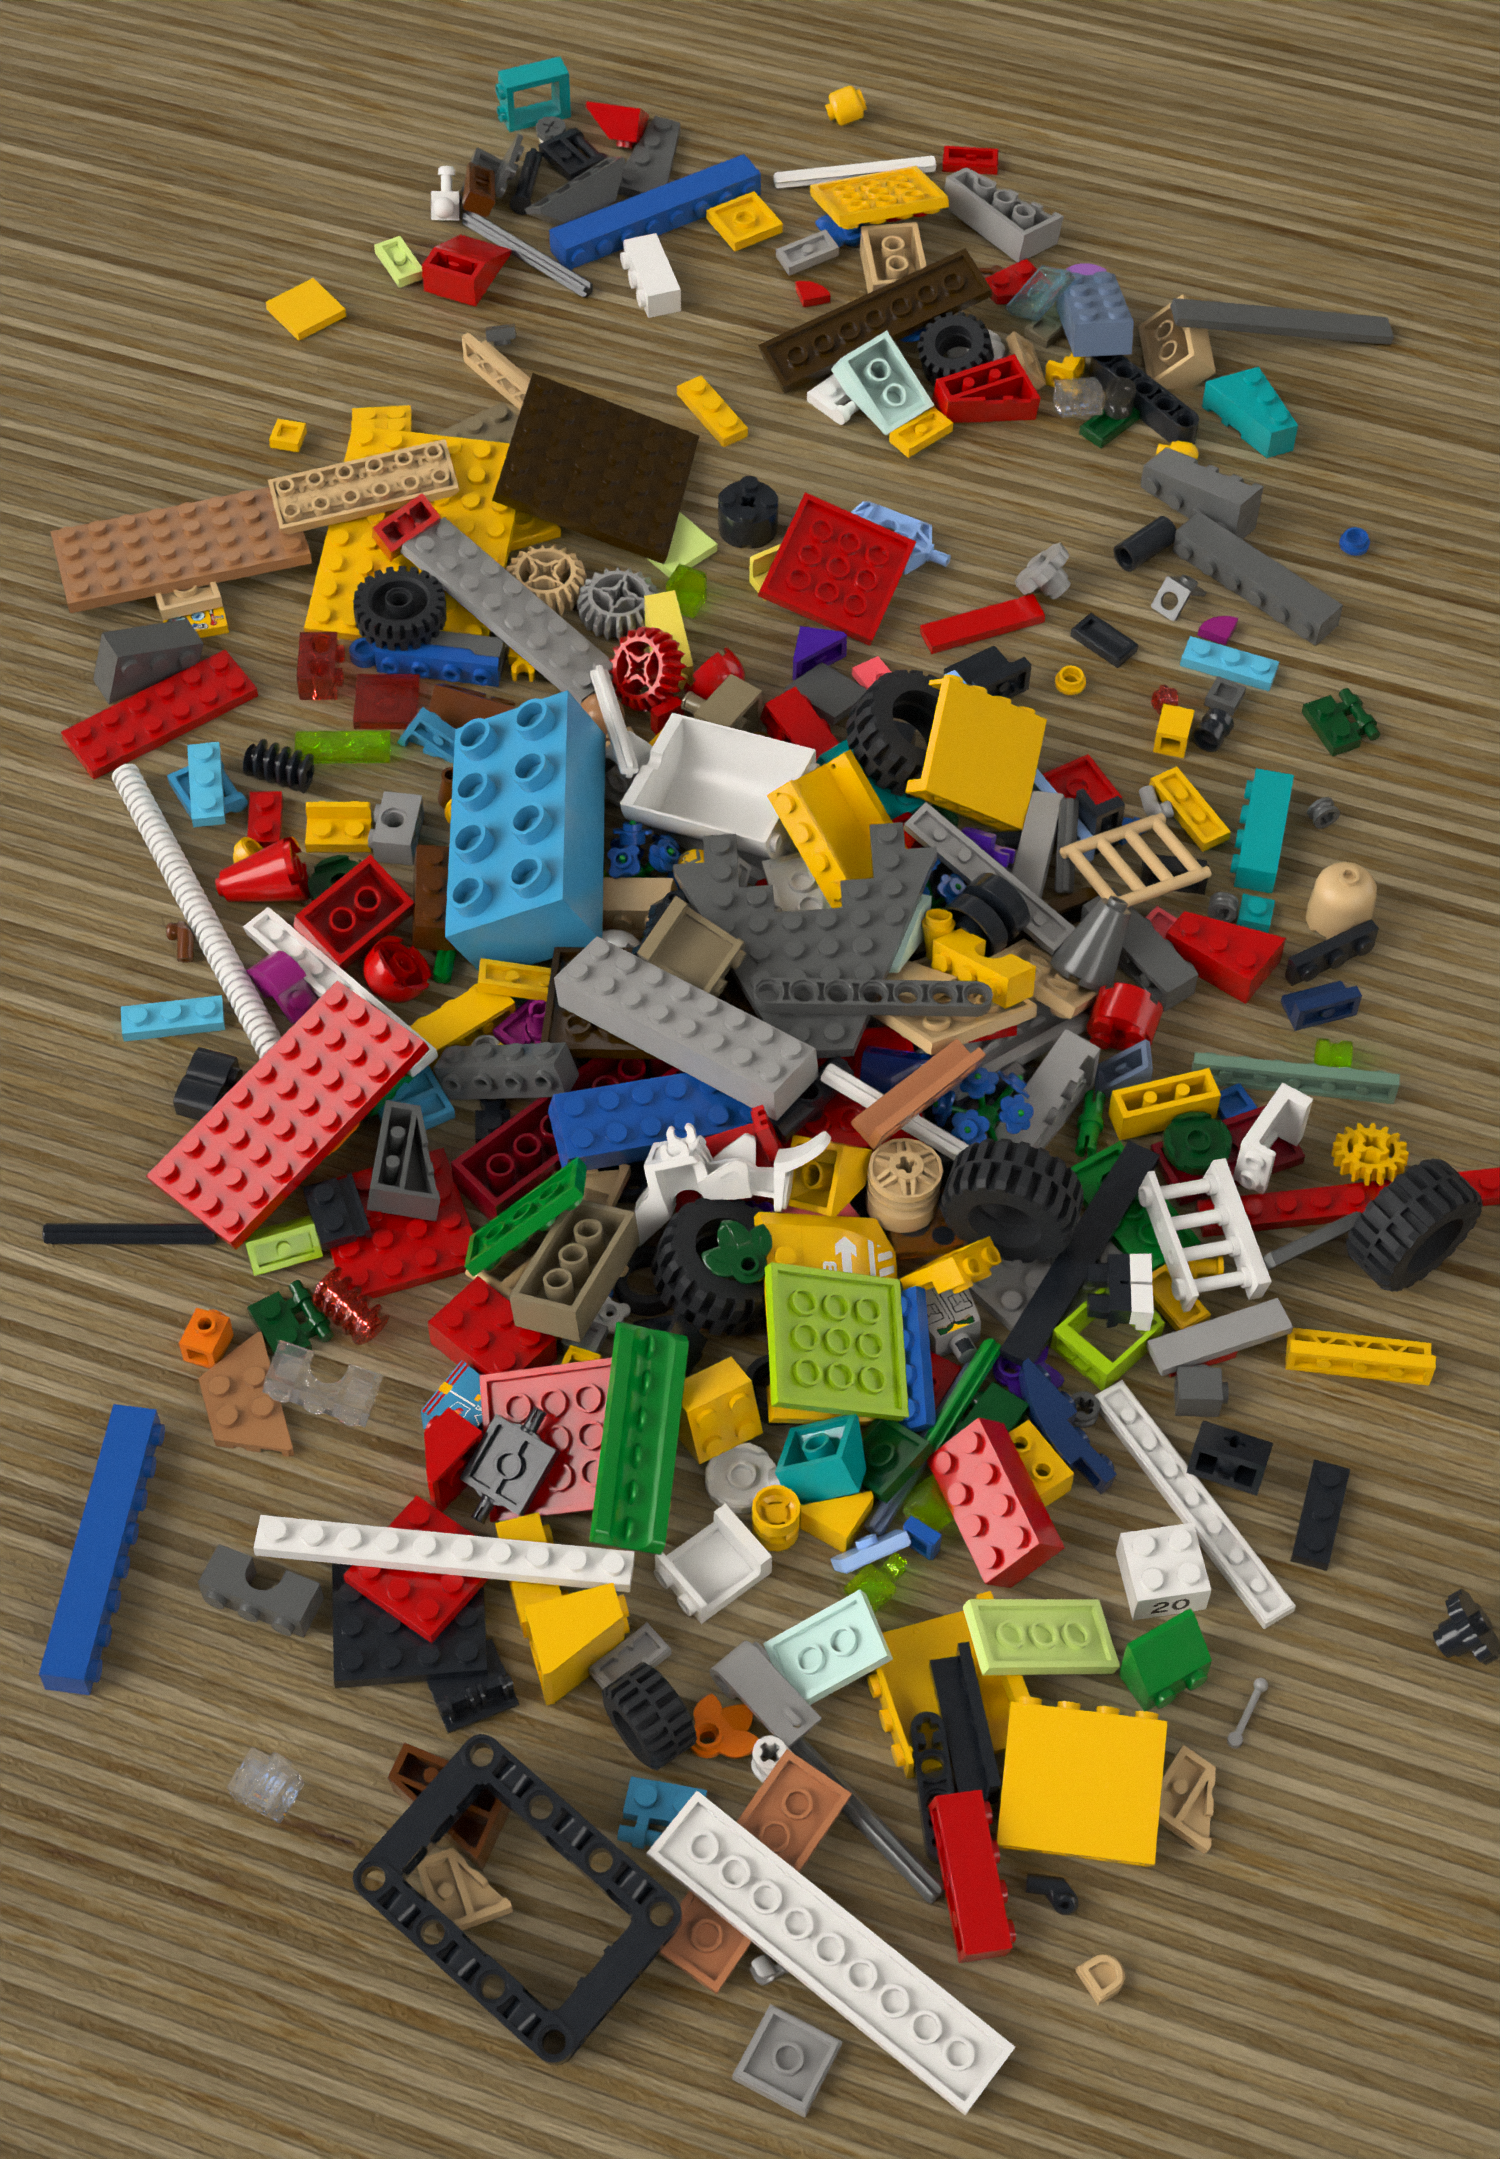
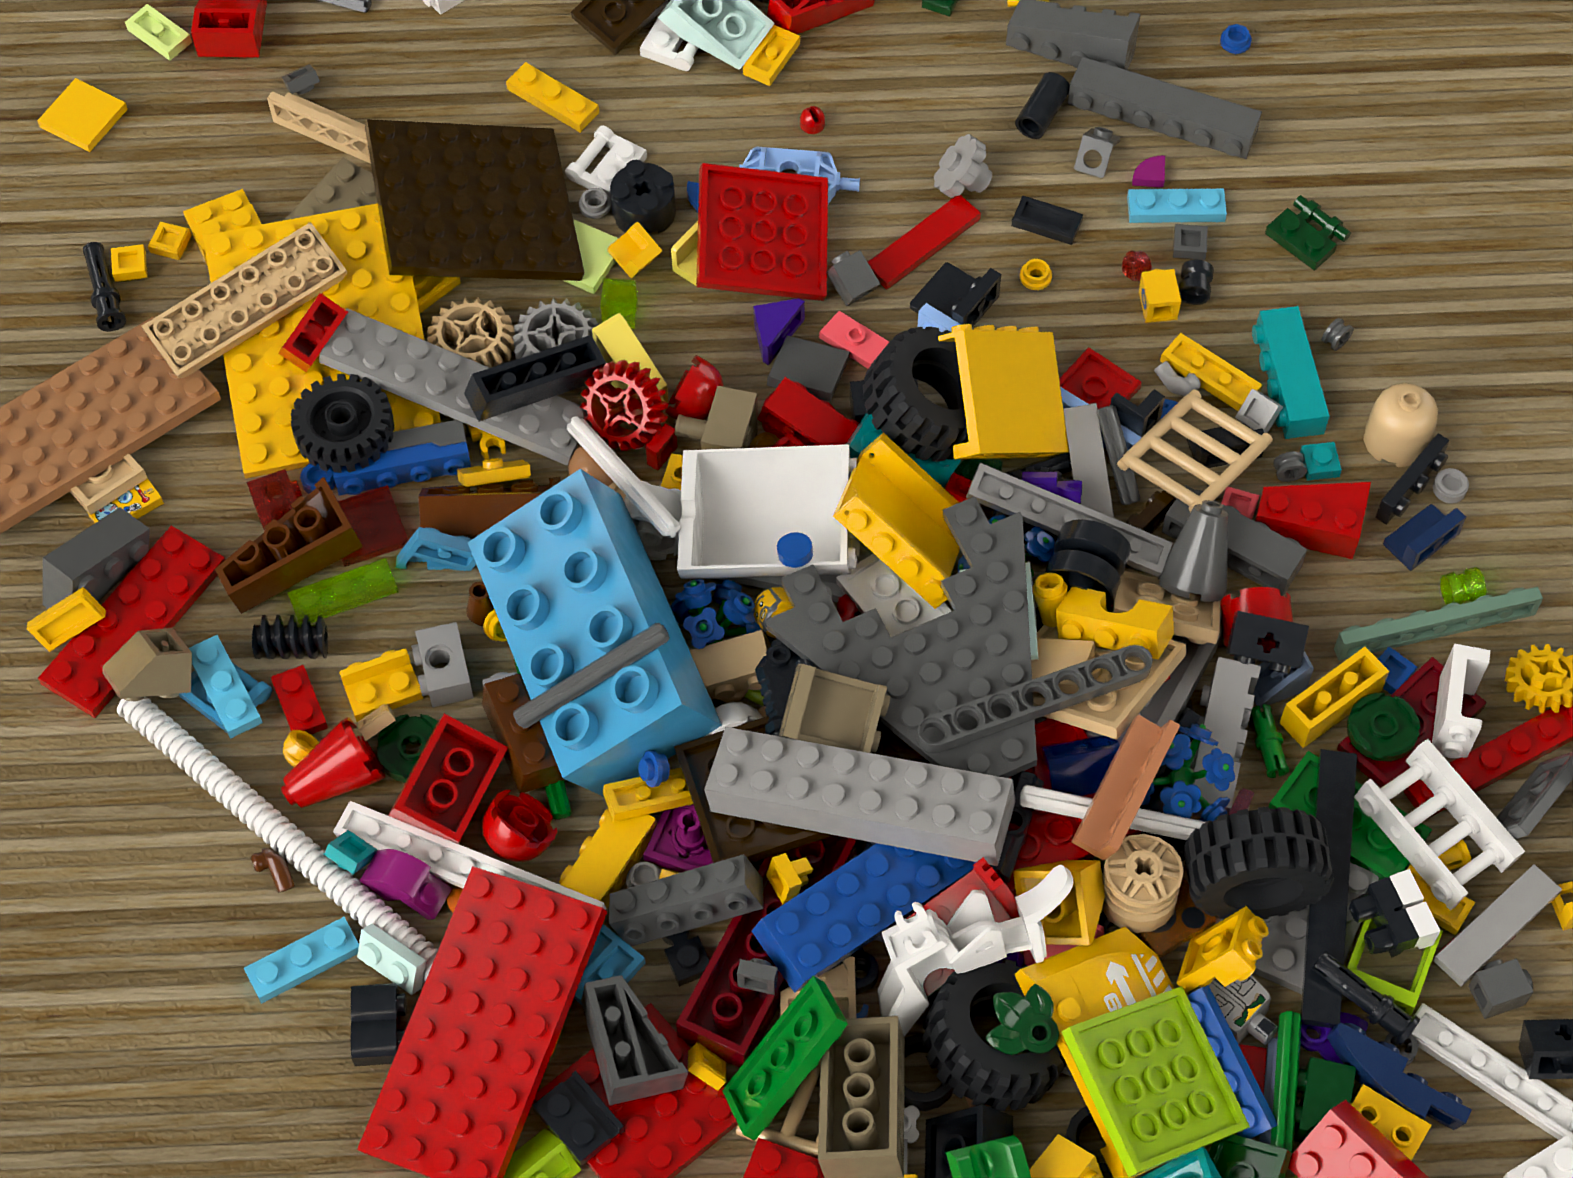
camera: 20 degrees left, 5 degrees up
none -> yellow tile [27,587,106,652]
none -> black pin [83,242,126,332]
none -> dark tan slope [103,628,192,701]
none -> yellow tile [148,221,192,260]
none -> reddish brown wedge [215,477,363,614]
none -> teal plate [324,830,377,874]
none -> light aqua plate [357,923,427,995]
none -> tan tile [358,704,396,741]
none -> yellow plate [457,458,531,487]
none -> black brick [464,335,606,422]
none -> dark grey axle [513,623,670,728]
none -> white plate [565,126,647,200]
none -> light grey plate [579,188,611,219]
none -> yellow panel [607,222,662,279]
none -> blue plate [638,751,670,787]
none -> yellow tile [688,1042,726,1091]
none -> dark grey plate [737,958,778,995]
none -> yellow tile [766,853,813,905]
none -> blue tile [777,532,813,568]
none -> red hinge [800,106,825,134]
none -> dark grey brick [827,250,880,306]
none -> black brick [1226,611,1309,674]
none -> light grey plate [1235,389,1283,433]
none -> black pin [1311,951,1420,1045]
none -> light grey tile [1433,468,1469,503]

